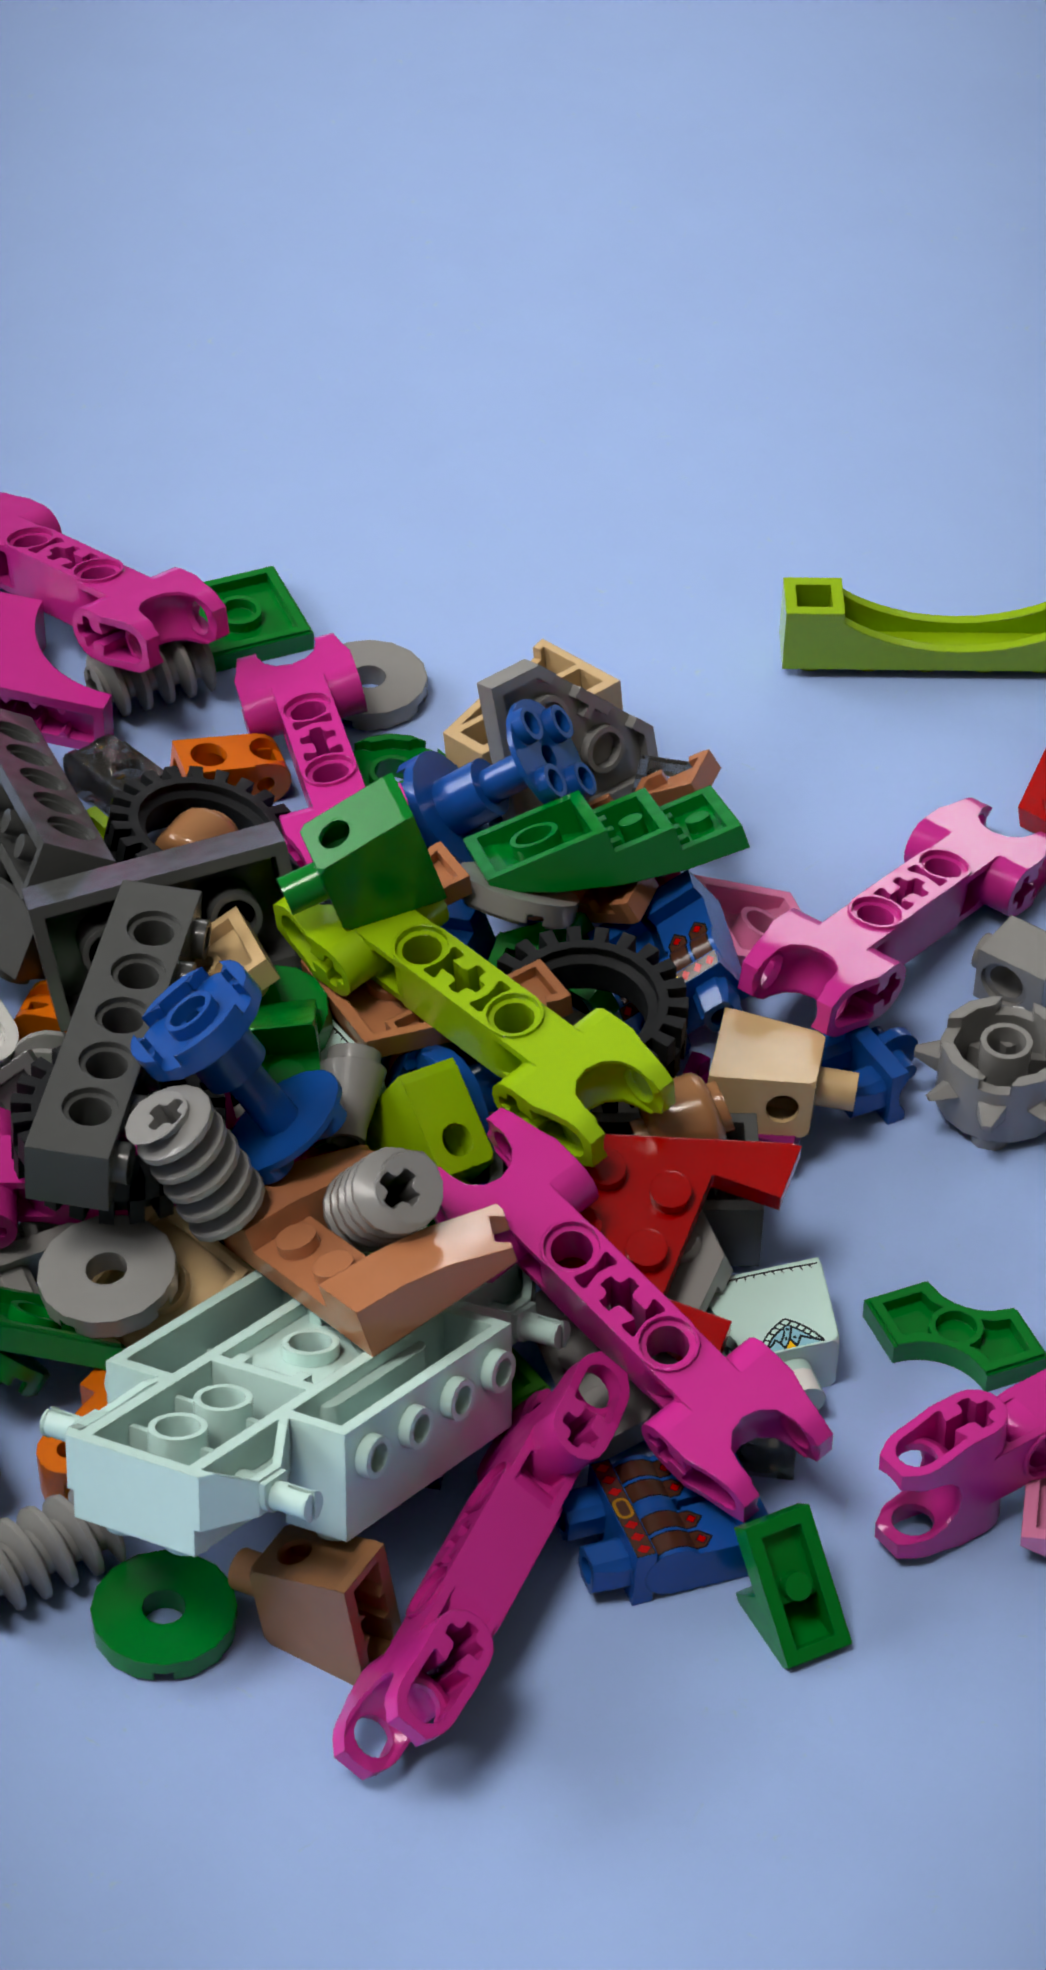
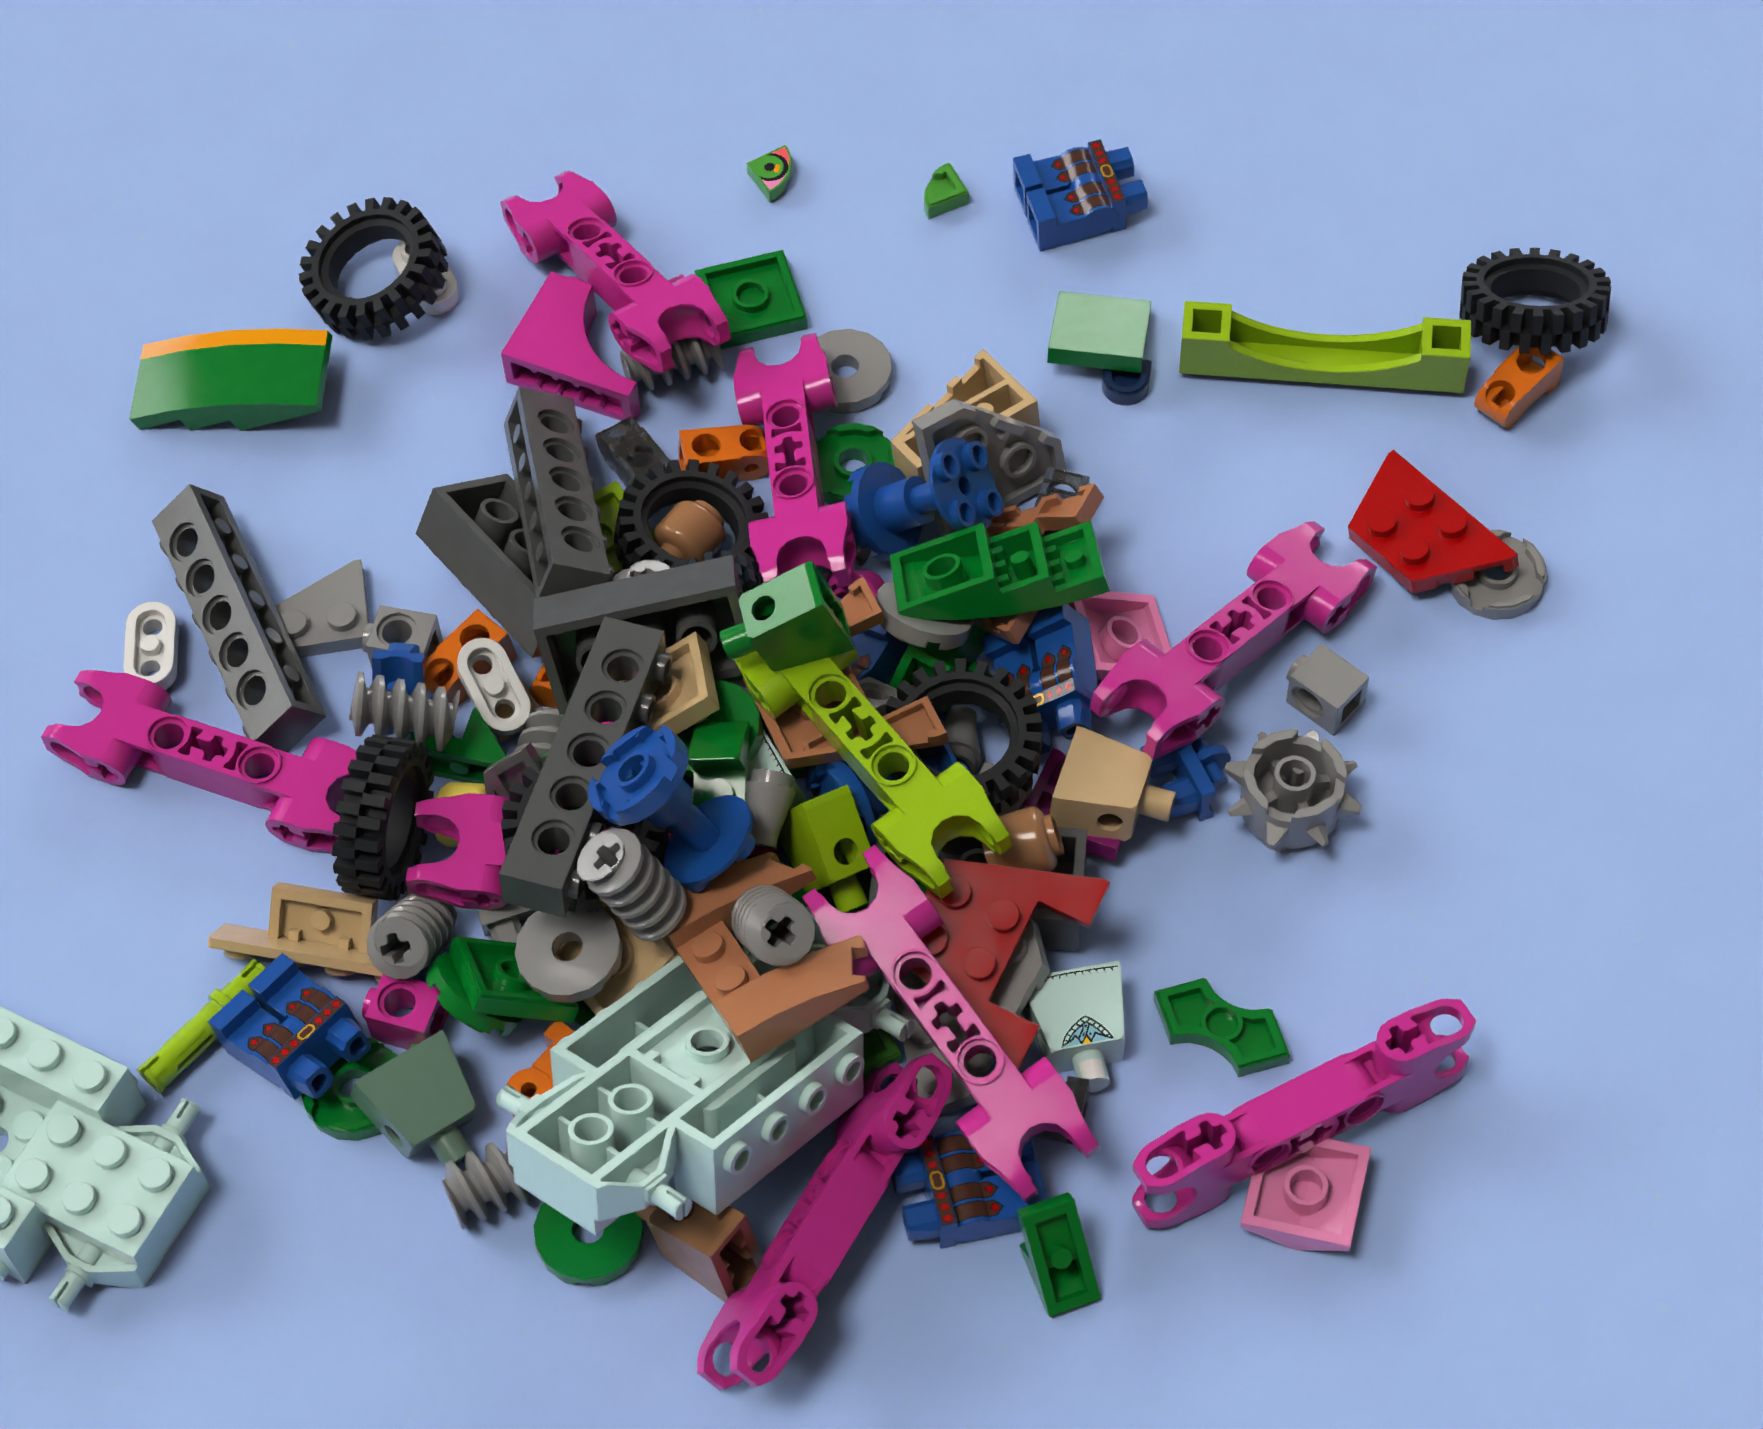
camera: 10 degrees right, 15 degrees up
none -> bright green tile [747,145,792,202]
none -> bright green tile [924,162,969,219]
none -> blue hips [1013,139,1148,252]
none -> tile [1047,291,1151,373]
none -> dark blue tile [1102,360,1152,406]

